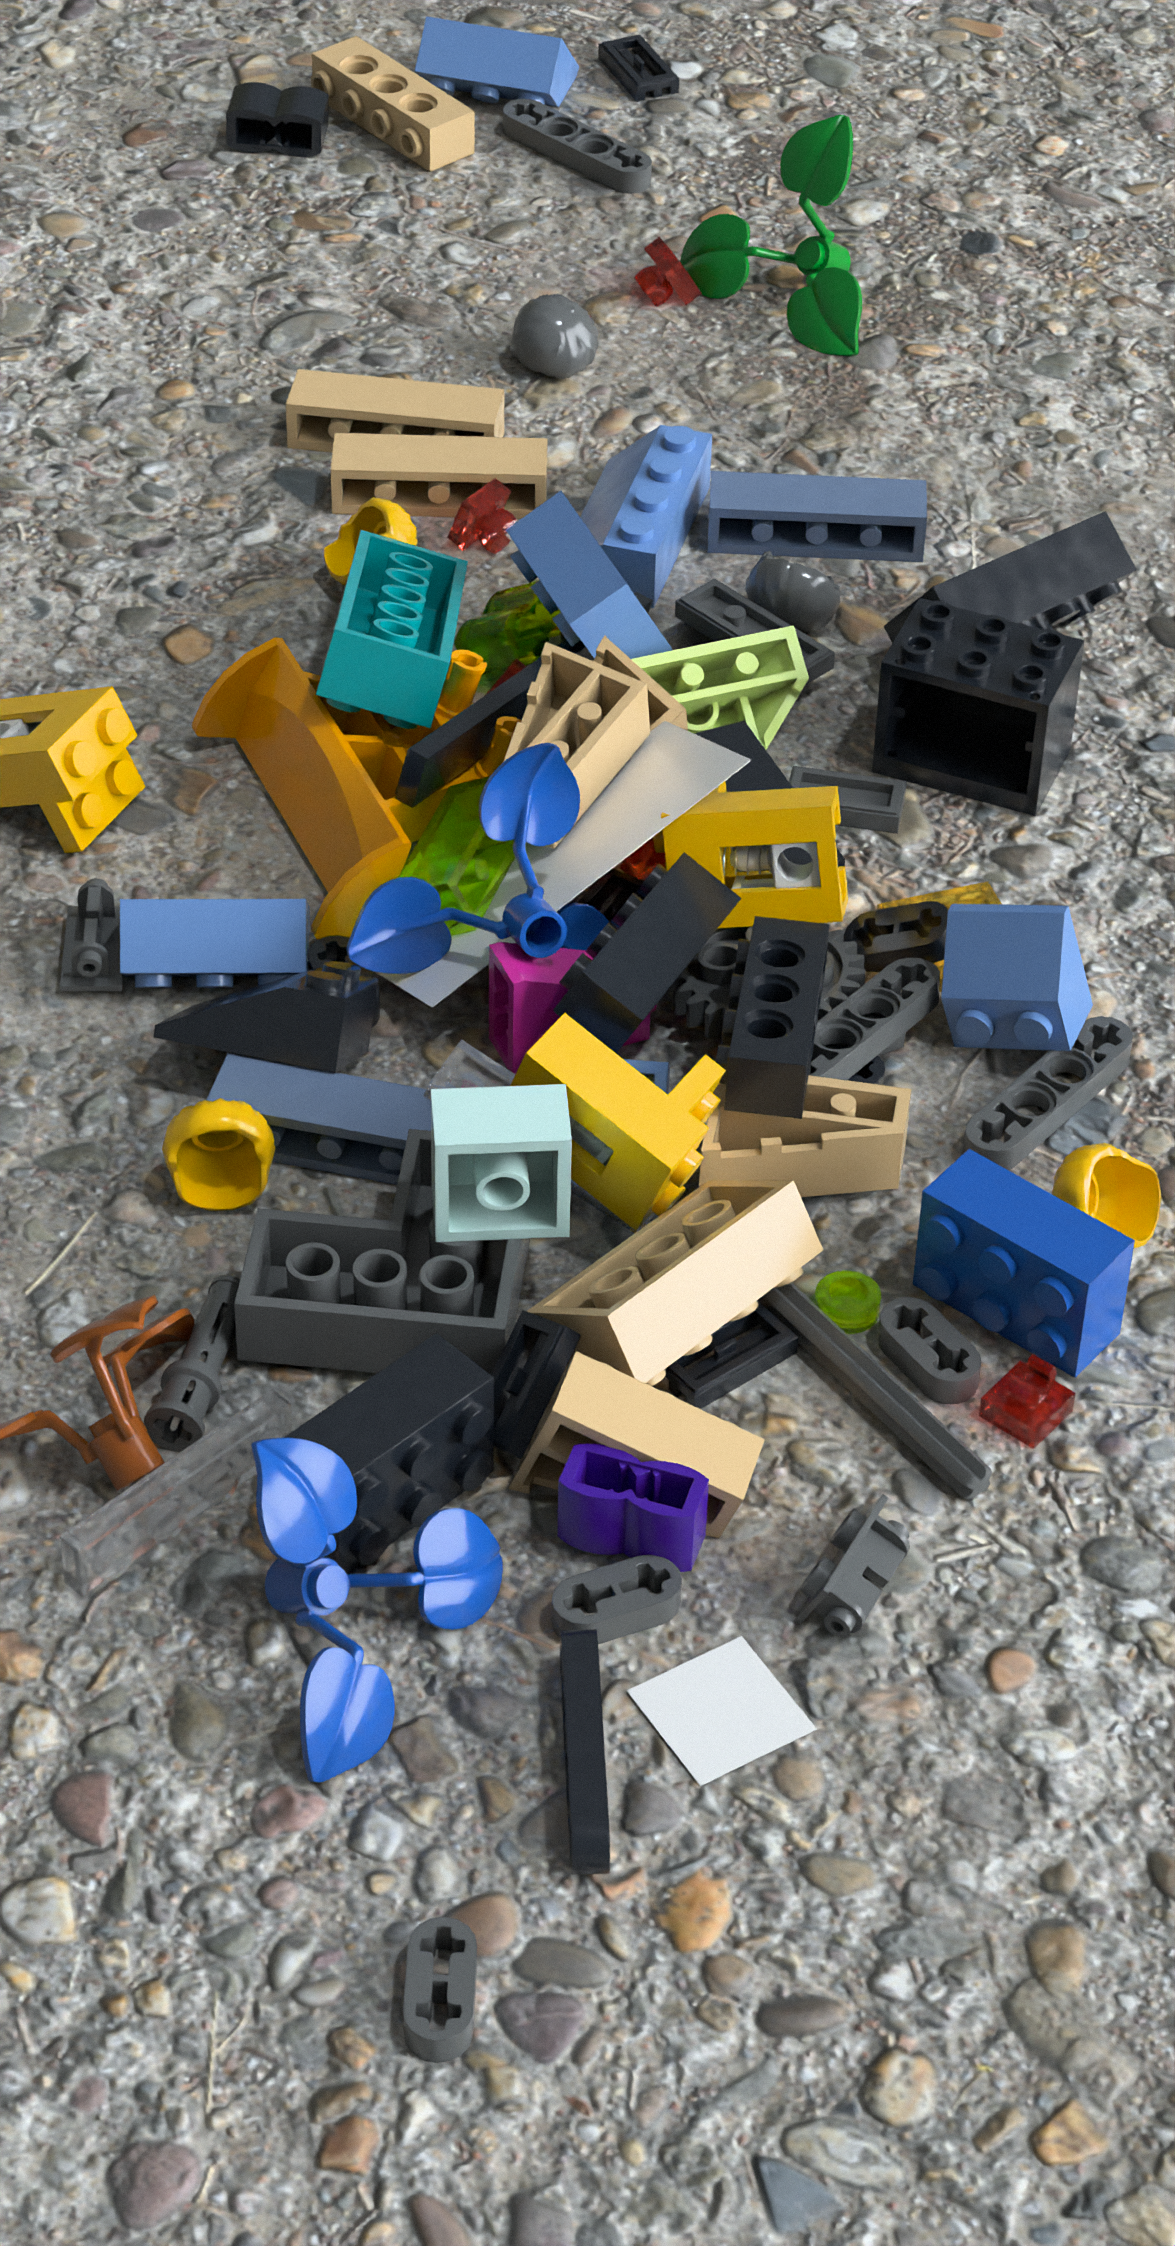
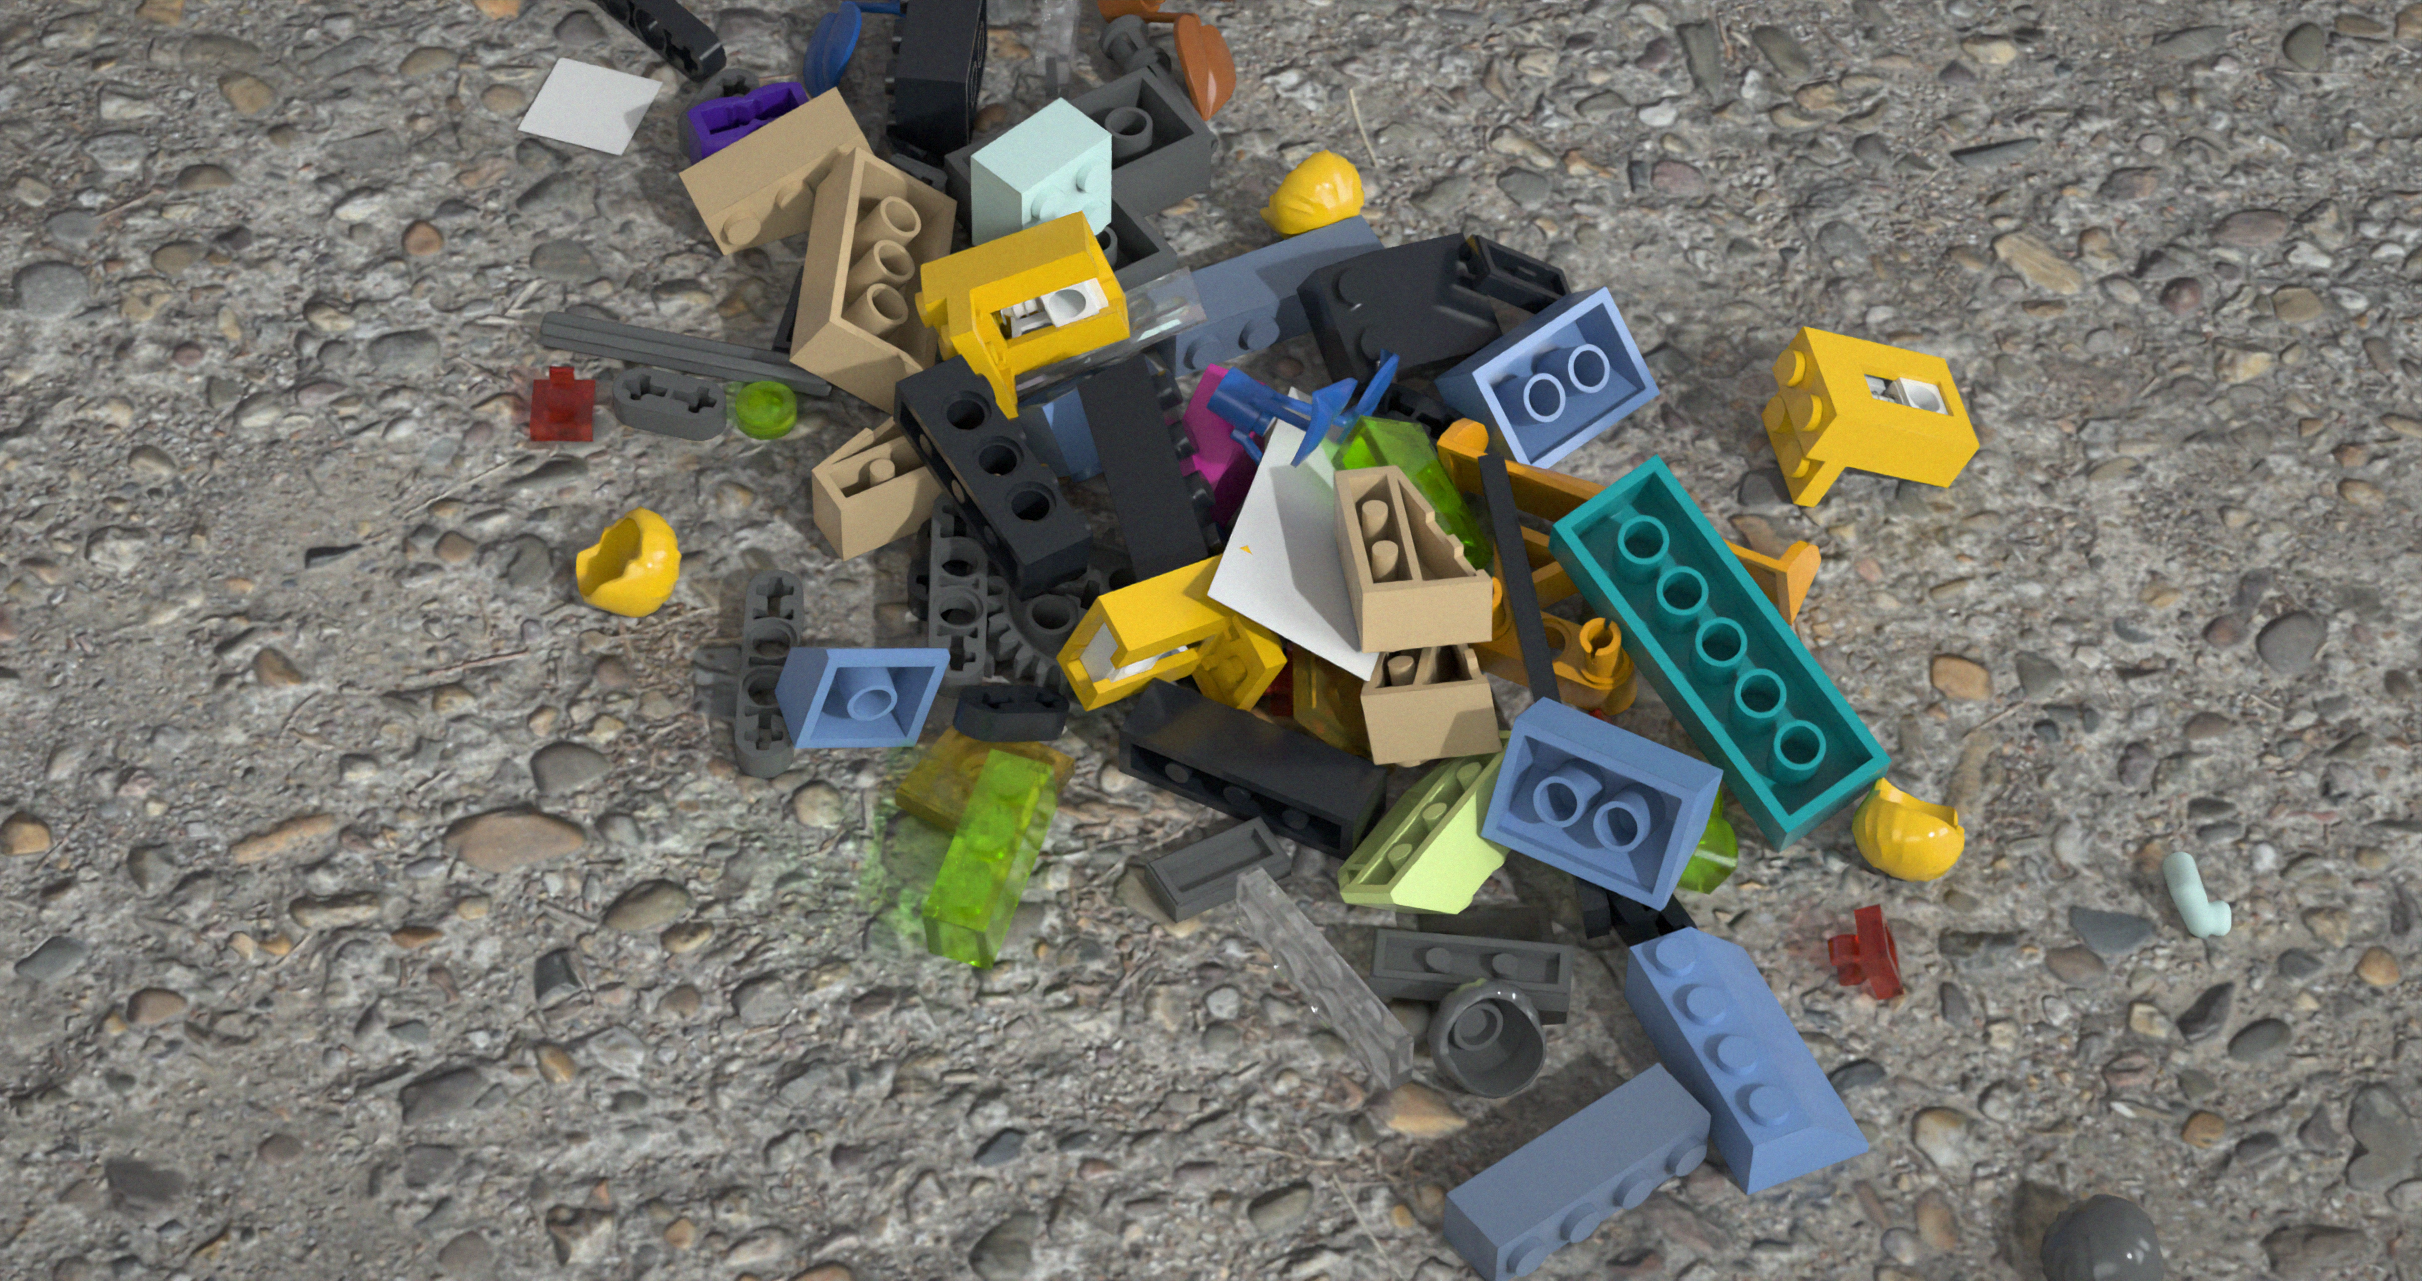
camera: 140 degrees right, 5 degrees up
dark grey hinge [60,878,123,992] -> none
tan brick [286,369,504,452] -> none
tan brick [331,433,548,519] -> none
dark grey hinge [794,1494,910,1637] -> none
black container [872,598,1085,816] -> none
black brick [884,511,1137,643] -> none
blue brick [913,1149,1135,1378] -> none
none -> clear neon green brick [922,748,1058,970]
none -> clear plate [1233,864,1414,1092]
none -> black tile [1459,234,1571,314]
none -> light aqua arm [2163,852,2231,940]

